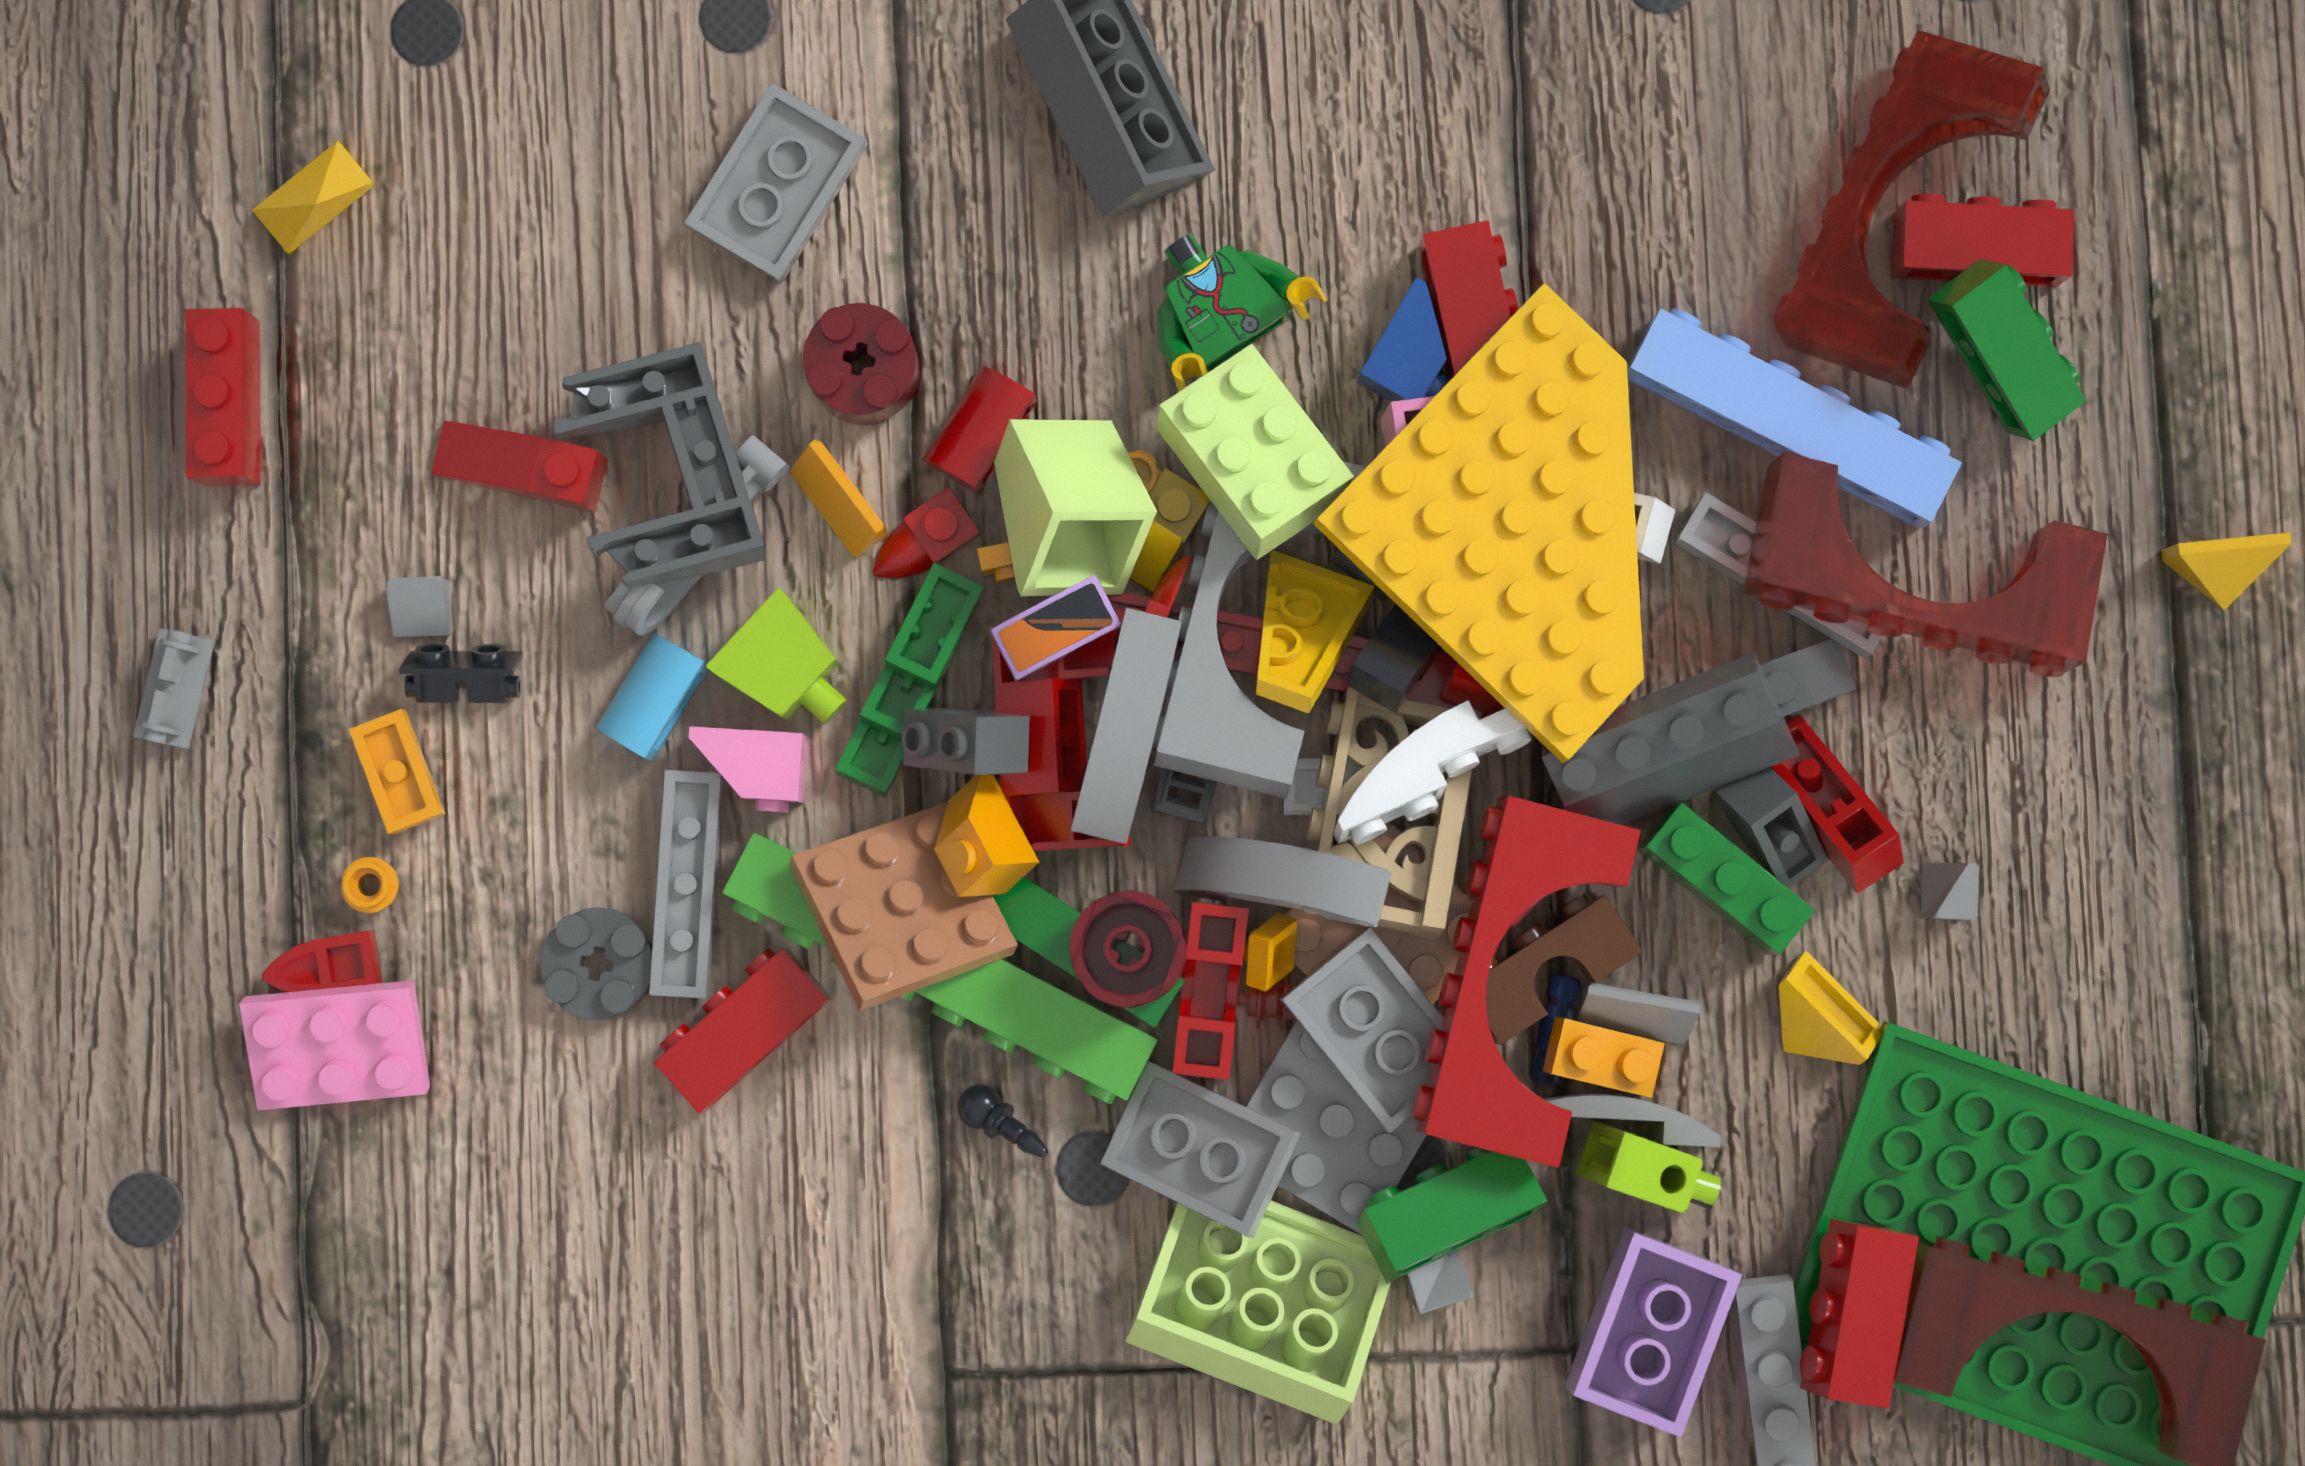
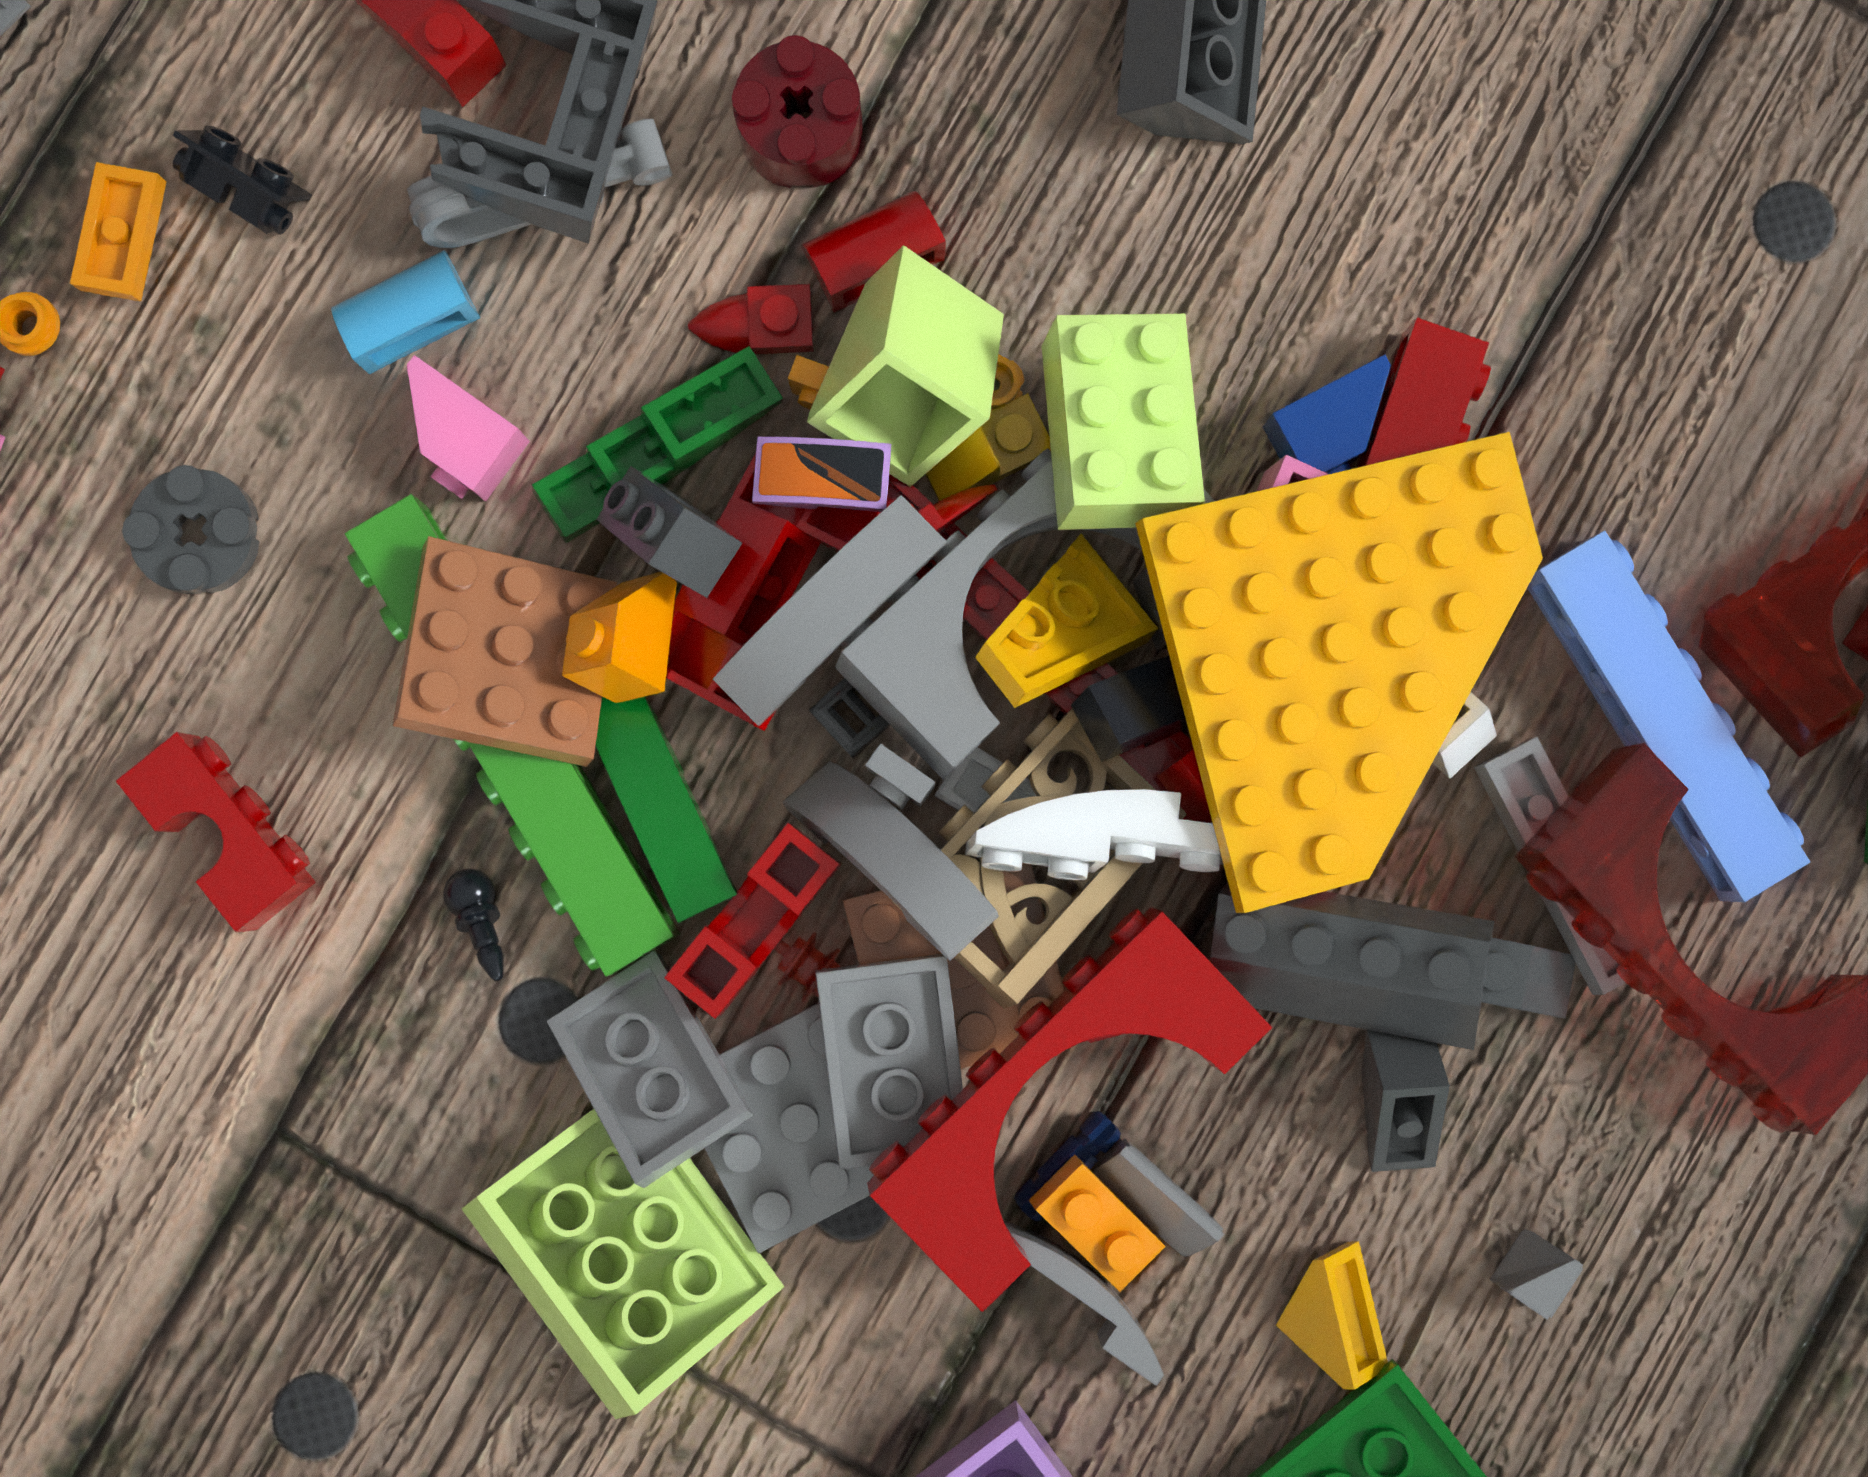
camera: 30 degrees right, 0 degrees up
light grey slope [386,576,451,638] -> none
light grey plate [649,770,724,999] -> none
red brick [654,948,833,1114] -> none
lime torso [706,587,847,725] -> none
light orange slope [791,439,888,557] -> none
dark red brick [1069,890,1187,1008] -> none
green torso [1157,233,1327,392] -> none
light orange plate [1244,913,1298,992] -> none
green brick [1356,1147,1547,1283] -> none
light grey slope [1406,1251,1474,1314] -> none
reddish brown arch [1486,892,1643,1045] -> none
lime torso [1575,1120,1721,1213] -> none
green brick [1637,803,1816,955] -> none
red slope [1771,714,1904,894] -> none
none -> red arch [116,732,316,932]
none -> light grey plate [865,743,935,809]

